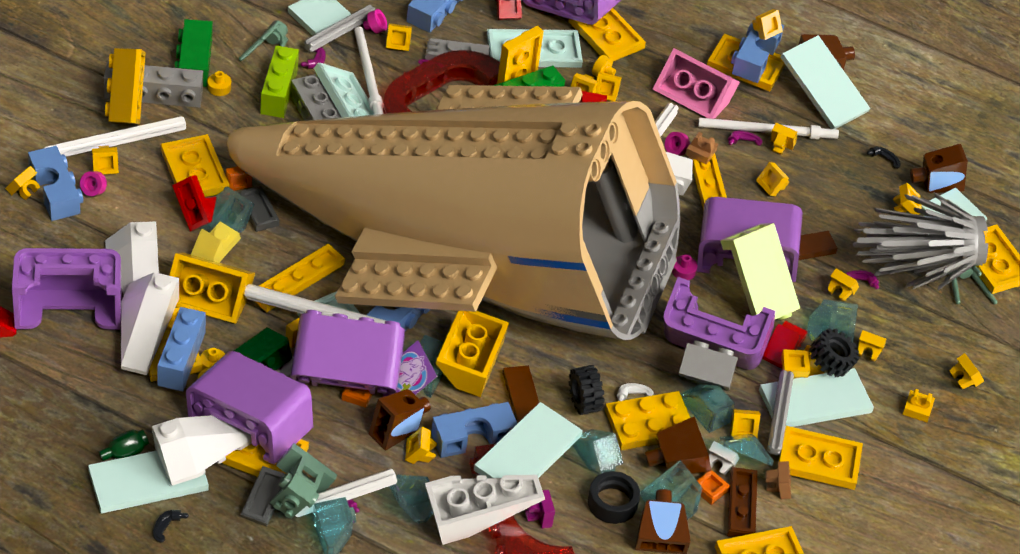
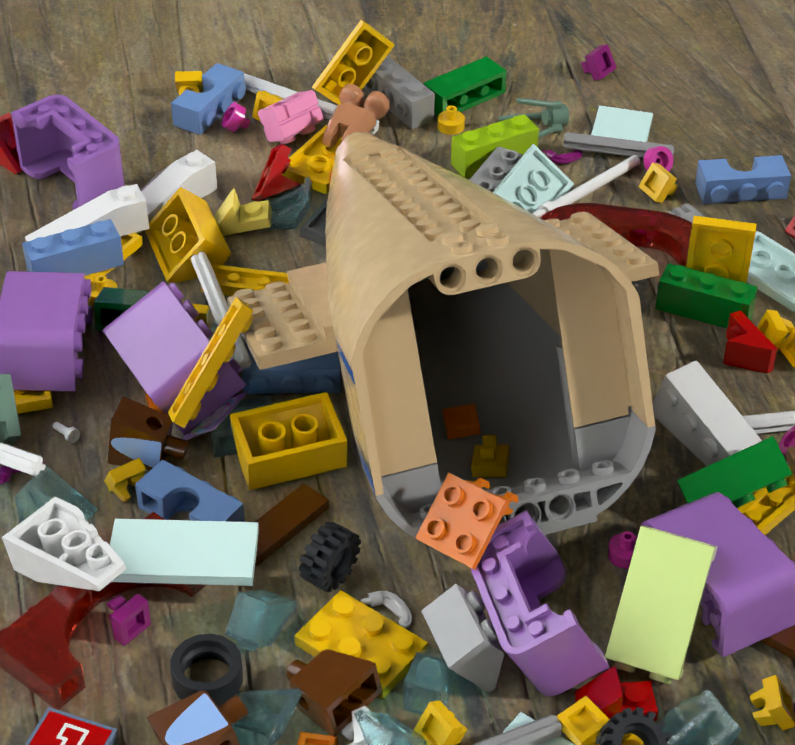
camera: 60 degrees right, 5 degrees down
none -> white piece [53,422,80,443]
none -> yellow plate [168,297,254,428]
none -> bright pink brick [258,90,324,144]
none -> nougat piece [323,84,390,148]
none -> orange plate [415,473,518,570]
none -> green brick [677,436,792,508]

